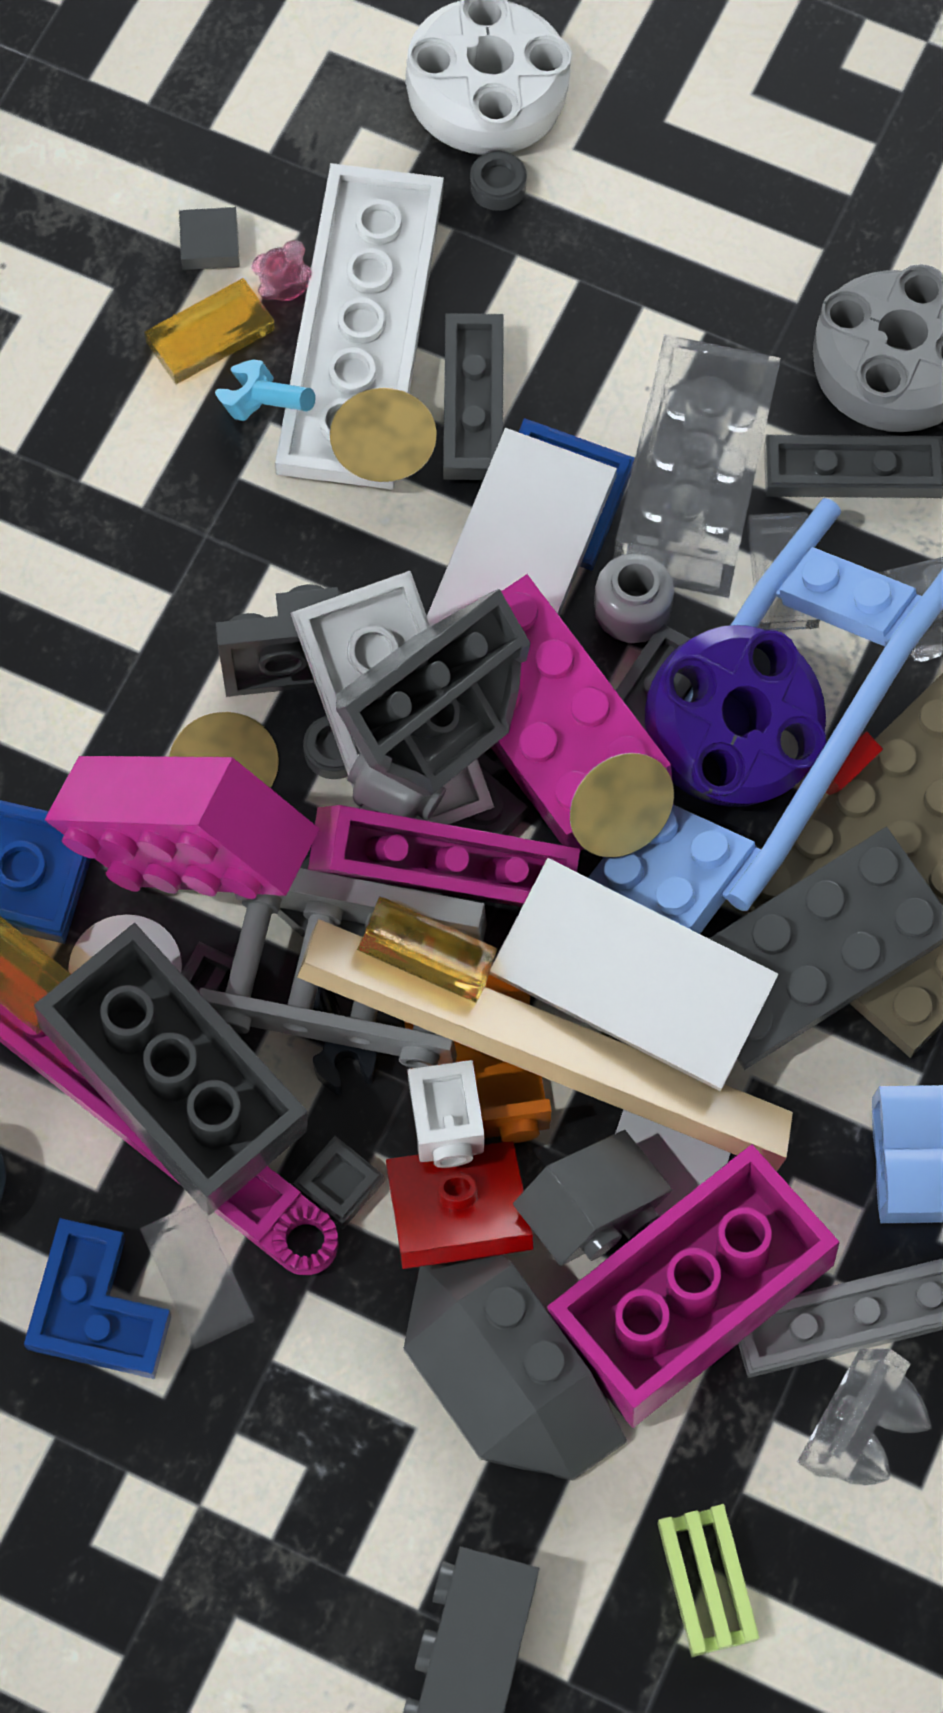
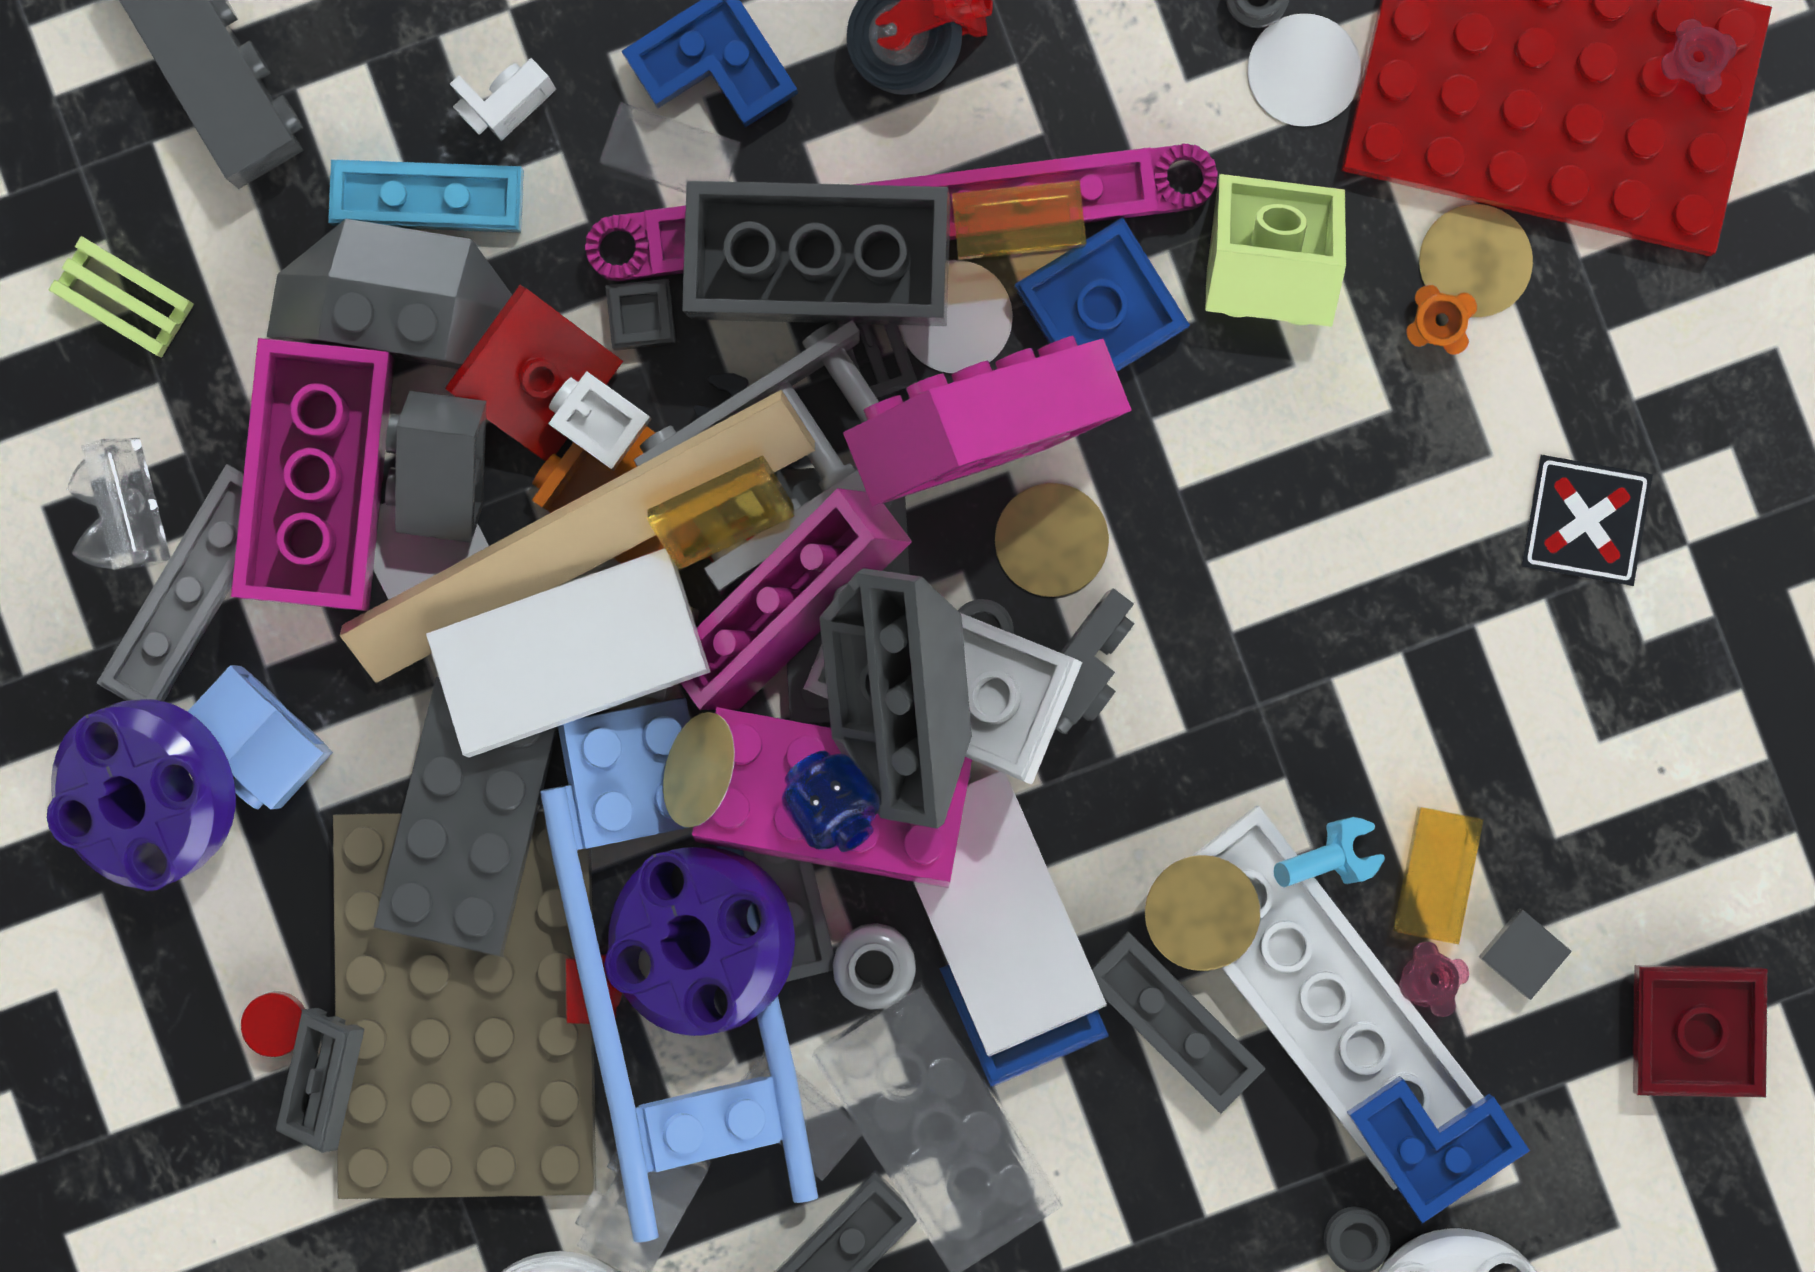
camera: 135 degrees right, 20 degrees up
none -> medium azure tile [328,159,524,233]
none -> white bracket [450,58,557,141]
none -> clear blue head [782,751,880,852]
none -> blue plate [1347,1076,1530,1223]
none -> dark red plate [1633,965,1768,1098]

